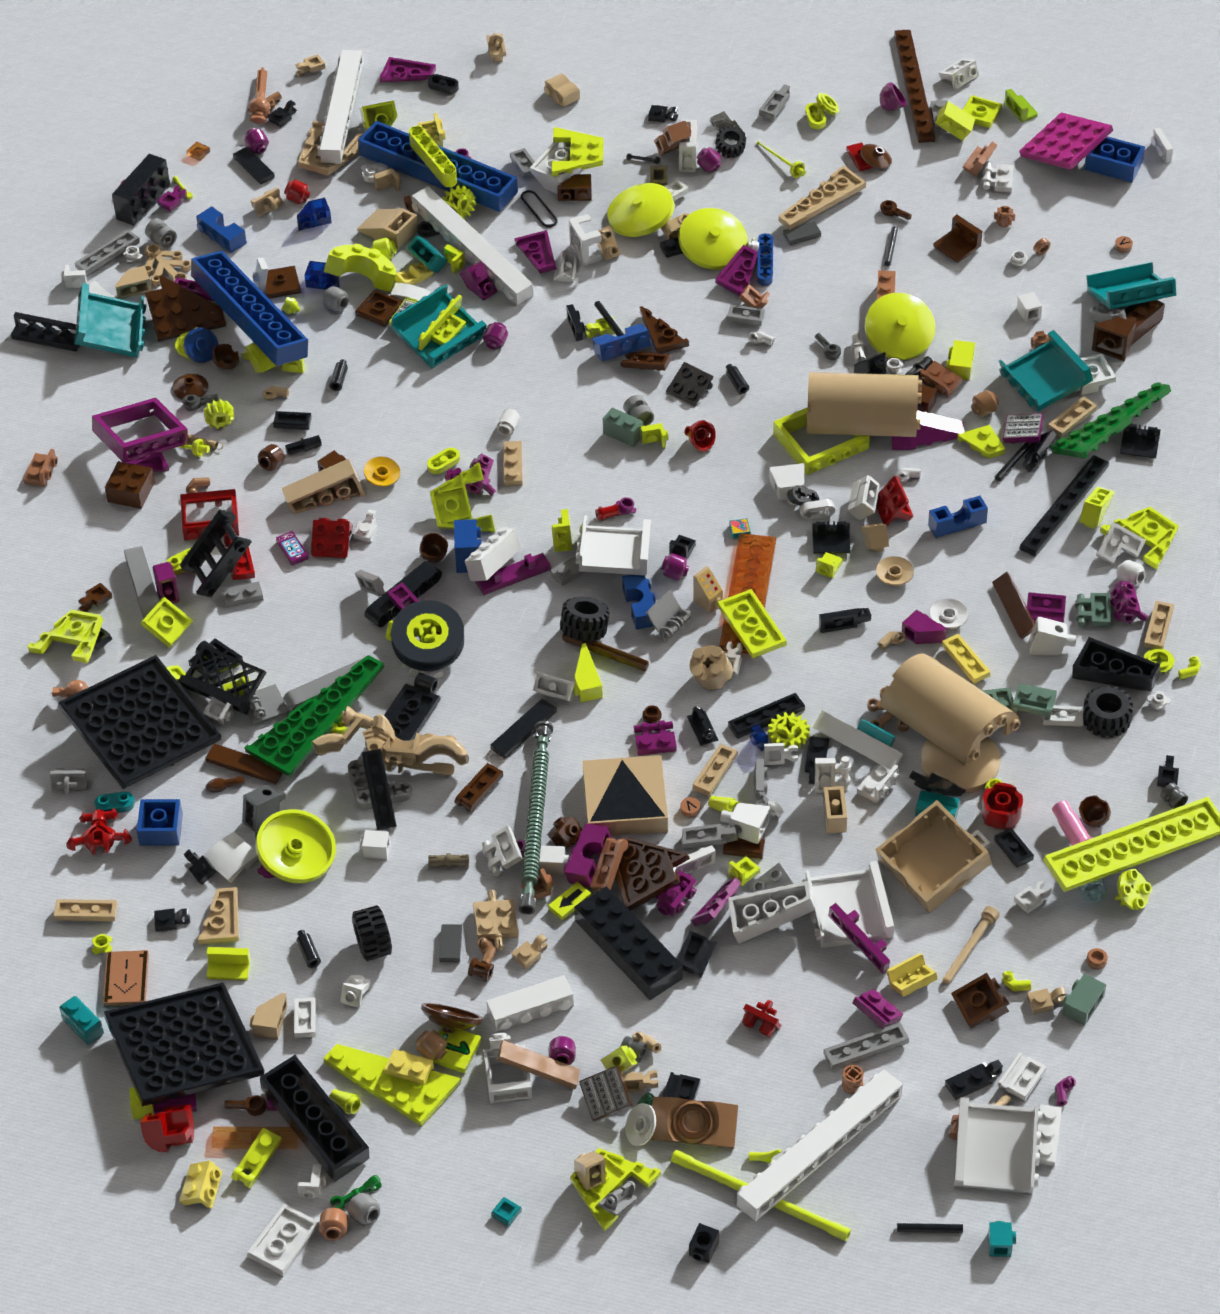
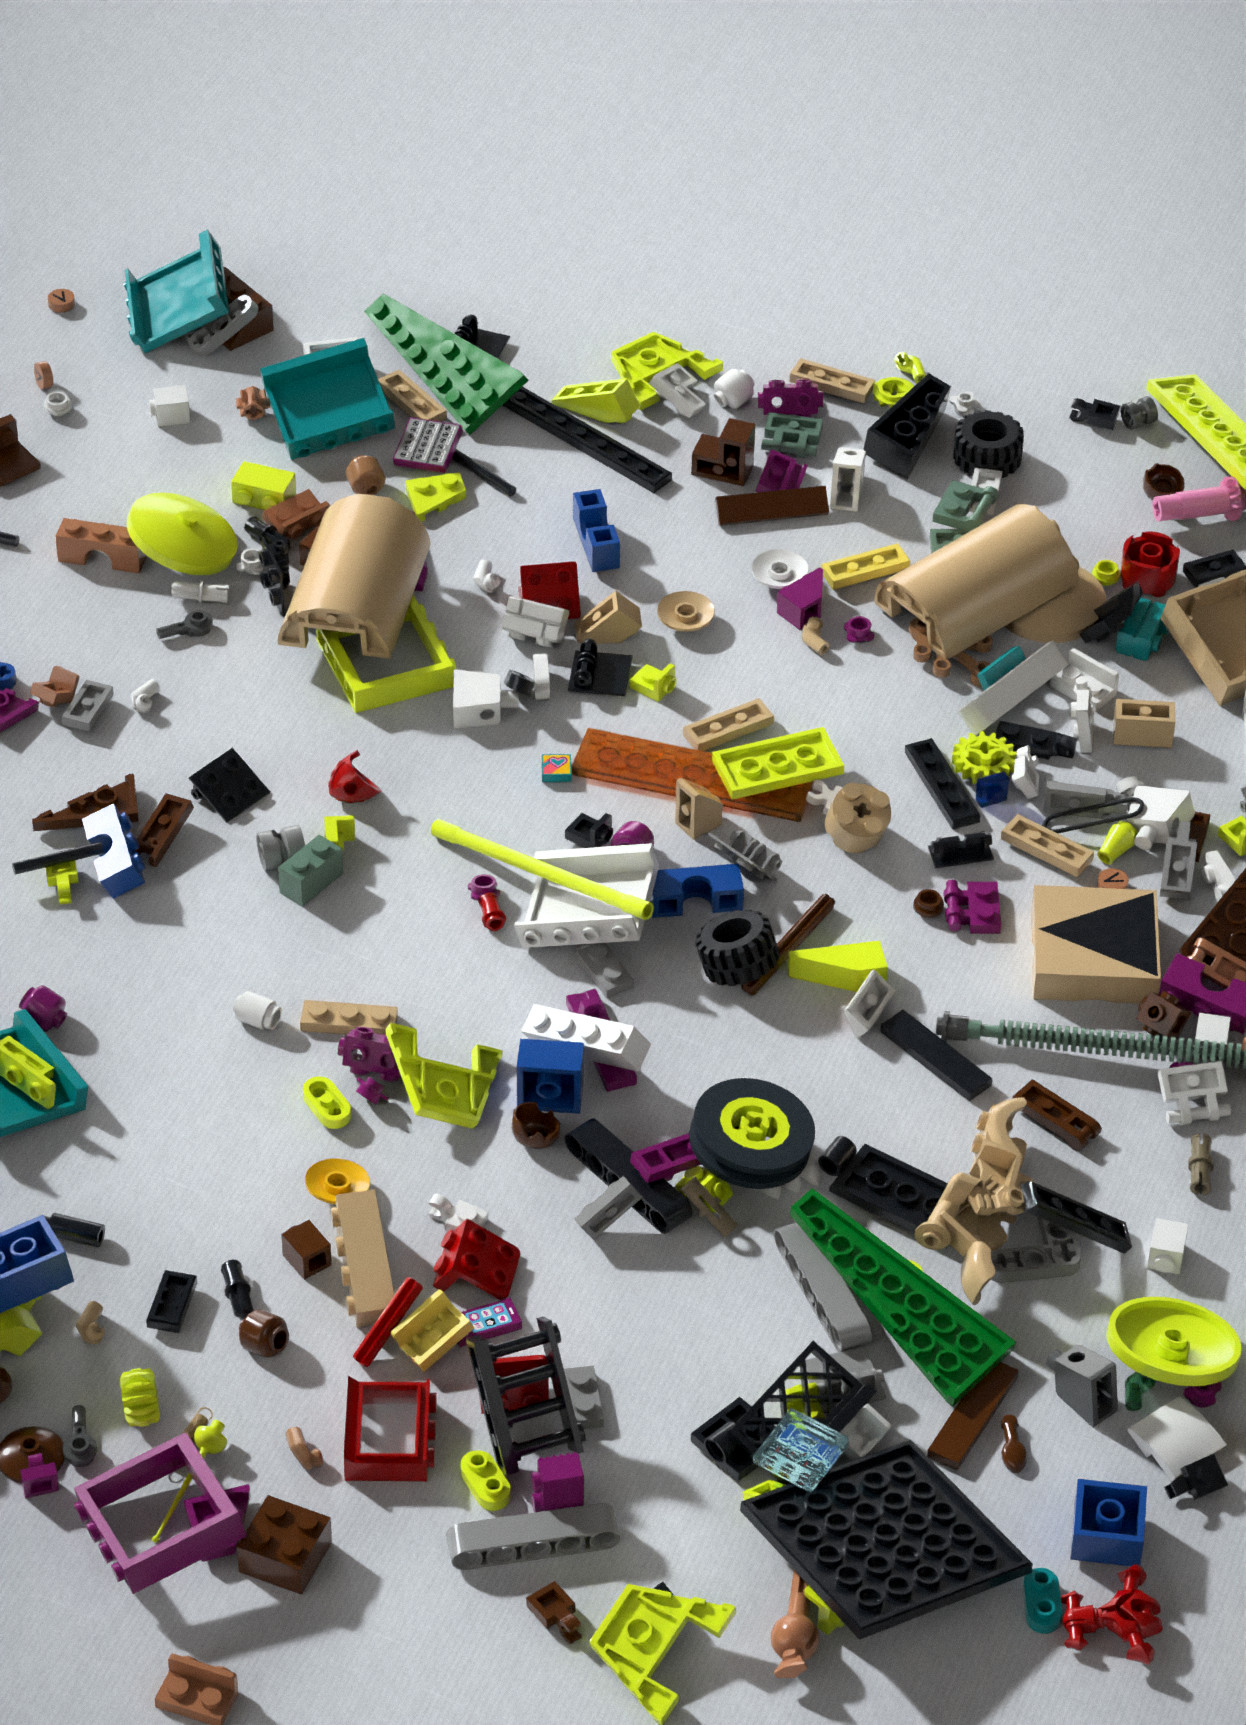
camera: 85 degrees left, 5 degrees down
light grey hips [50,768,88,794] -> none
neon yellow tile [140,597,193,648] -> none
neon yellow bracket [551,509,573,552] -> none
black plate [566,304,585,341] -> none
black cylinder [726,364,749,394] -> none
black hinge [819,608,872,633] -> none
black hinge [1022,431,1057,473] -> none
reddish brown slope [1092,317,1136,361] -> none
none -> magenta tile [20,1453,59,1499]
none -> red axle [353,1277,423,1367]
none -> light yellow bracket [390,1290,474,1372]
none -> neon yellow piece [431,819,654,920]
none -> dark tan pin [680,1176,739,1238]
none -> tan plate [683,698,774,753]
none -> reddish brown brick [691,418,755,486]
none -> clear light blue tile [753,1408,849,1493]
none -> magenta plate [844,616,875,643]
none -> black piece [1042,797,1144,833]

